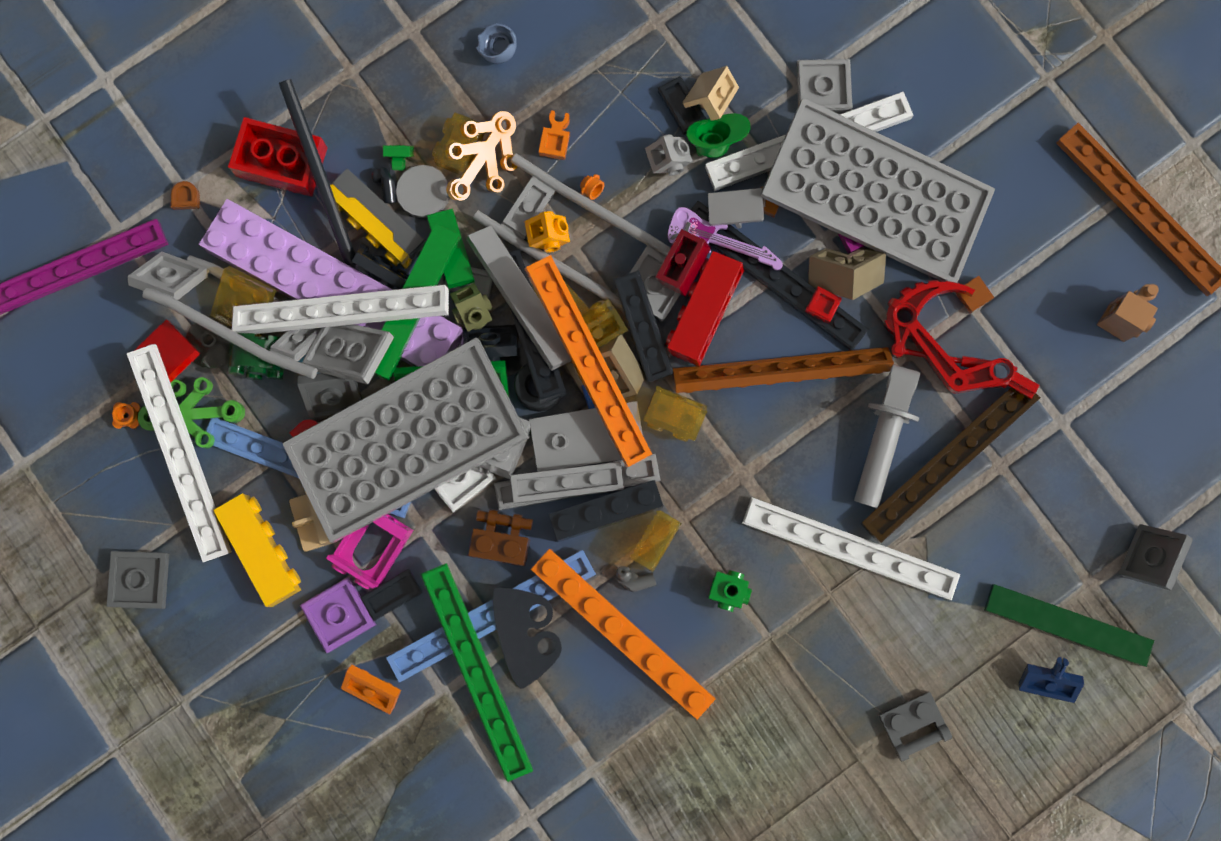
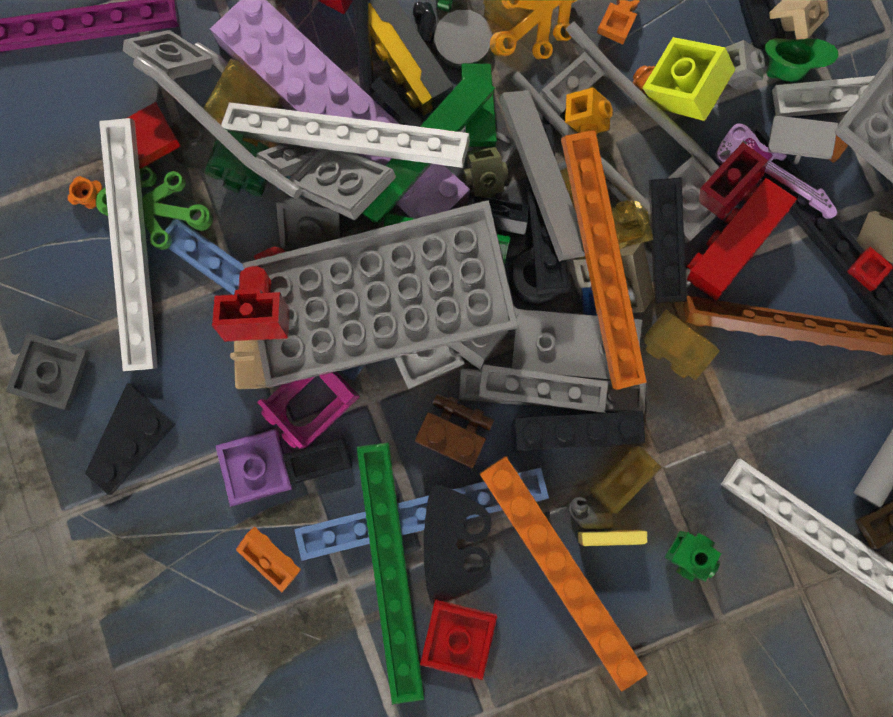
camera: 10 degrees right, 0 degrees up
yellow brick [213,493,301,607] -> none
none -> black wing [85,383,176,495]
none -> red brick [212,266,290,342]
none -> red tile [420,599,497,681]
none -> light yellow tile [578,530,647,546]
none -> neon yellow brick [643,37,736,121]

